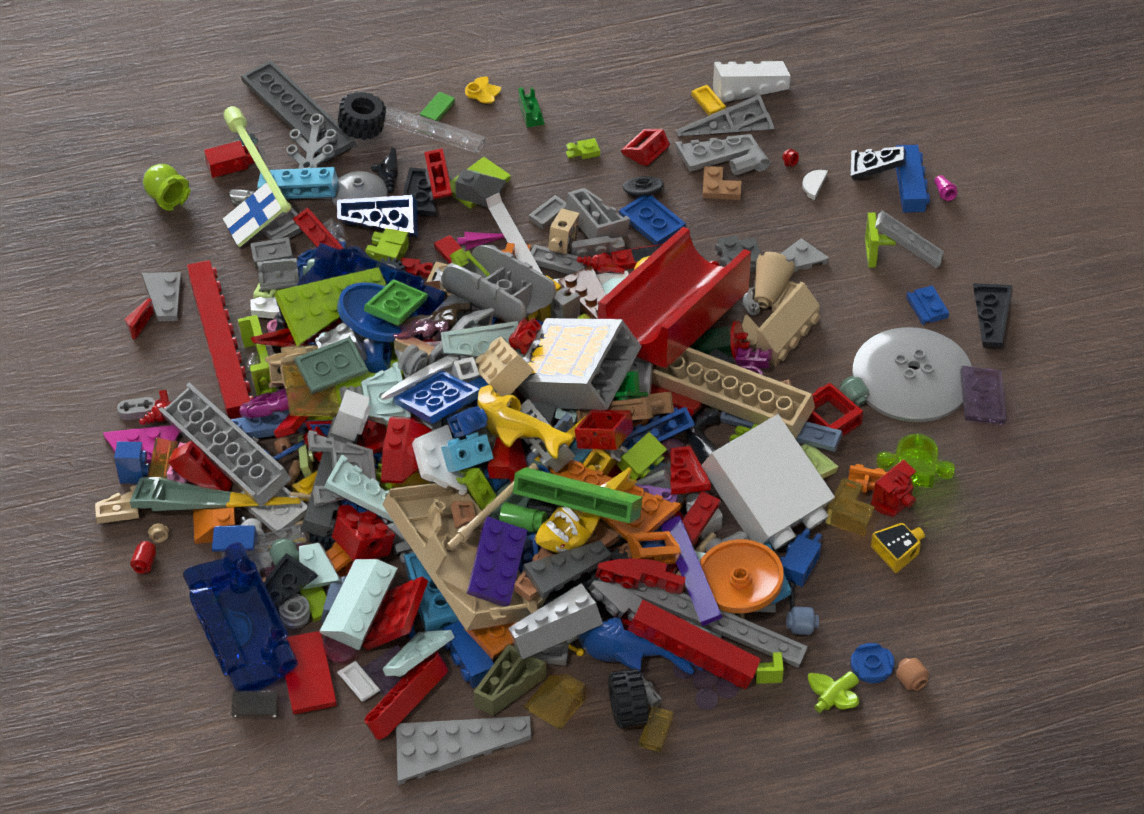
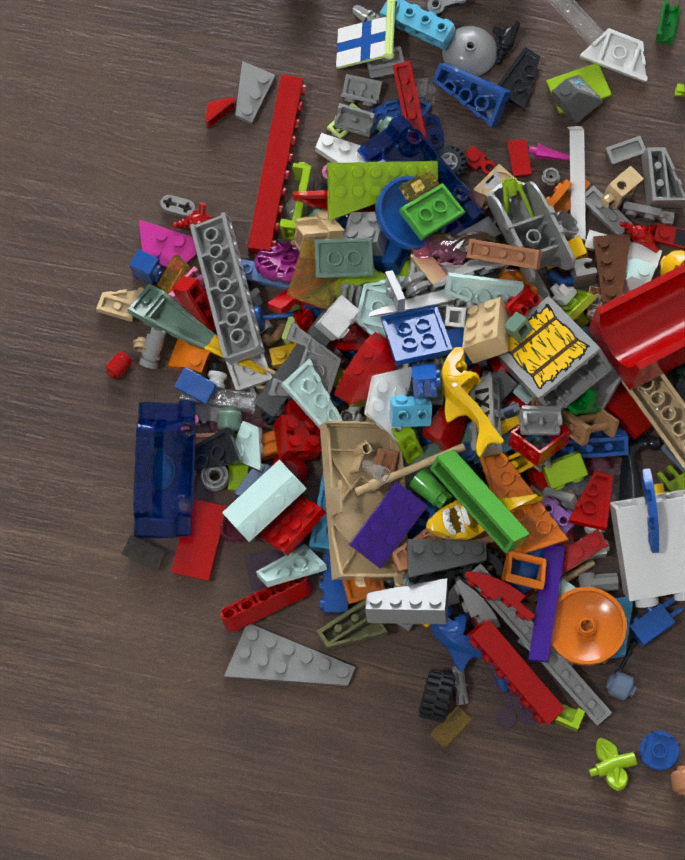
camera: 30 degrees right, 25 degrees up
white tile [337,661,381,702] -> none
lime hips [366,228,409,265] -> none
red slope [424,148,452,199] -> none
clear yellow slope [524,674,586,729] -> none
none -> light grey axle [139,327,166,369]
none -> clear pin [361,459,390,483]
none -> light grey plate [385,270,405,313]
none -> clear yellow tile [398,169,440,203]
none -> nougat plate [466,239,542,270]
none -> sand green plate [504,312,533,343]
none -> light grey hinge [518,406,562,435]
none -> white wing [579,28,648,83]
none -> blue tile [642,469,659,553]

